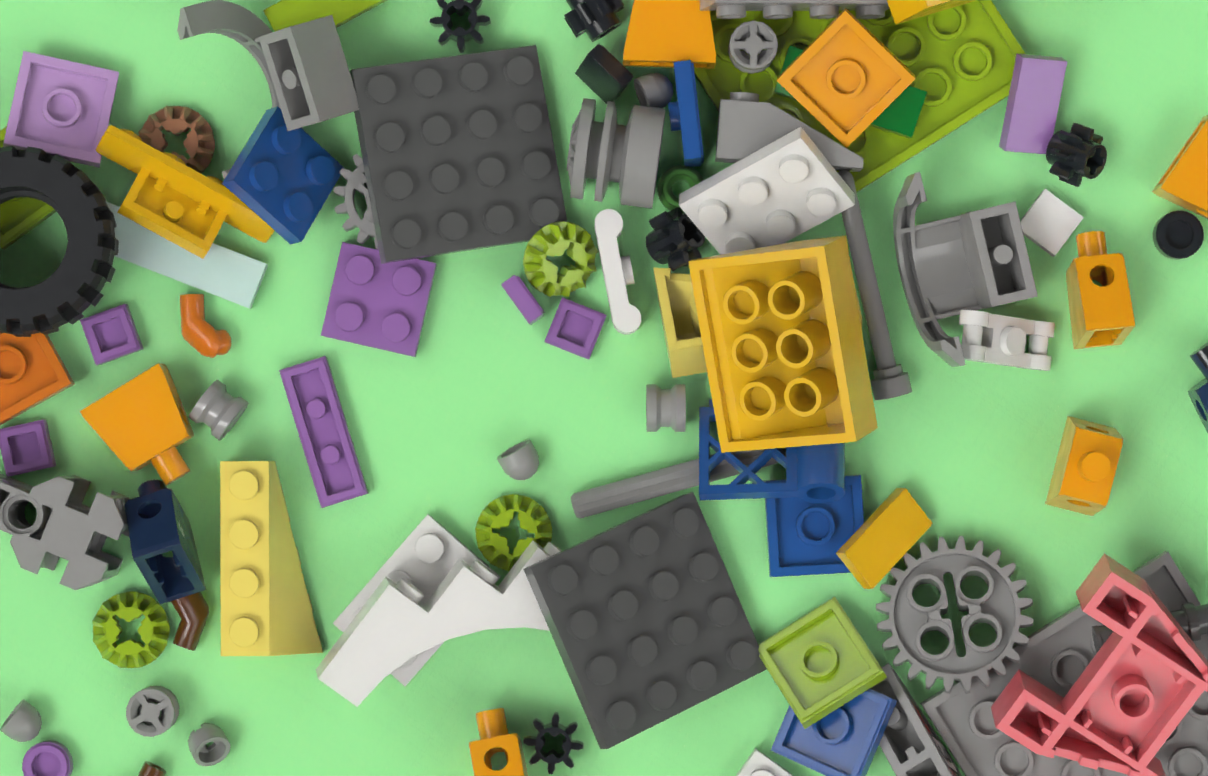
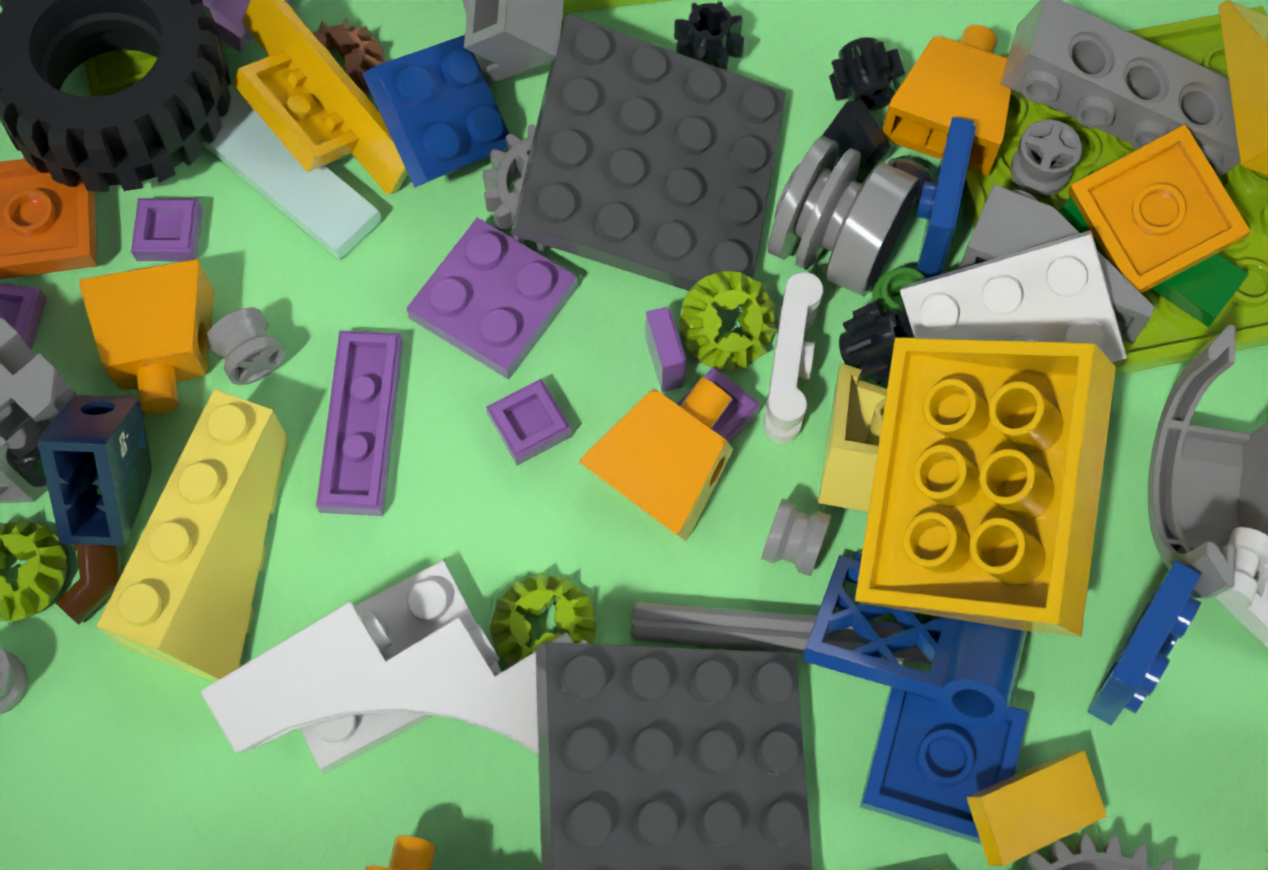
camera: 20 degrees right, 20 degrees down
orange arm [180,294,231,358] -> none
light grey hinge [188,723,230,766] -> none
light grey hinge [497,440,539,480] -> none
light grey piece [838,170,912,400] -> none
none -> medium lavender tile [486,379,572,466]
none -> light orange torso [579,377,733,541]
none -> blue plate [1087,560,1201,725]

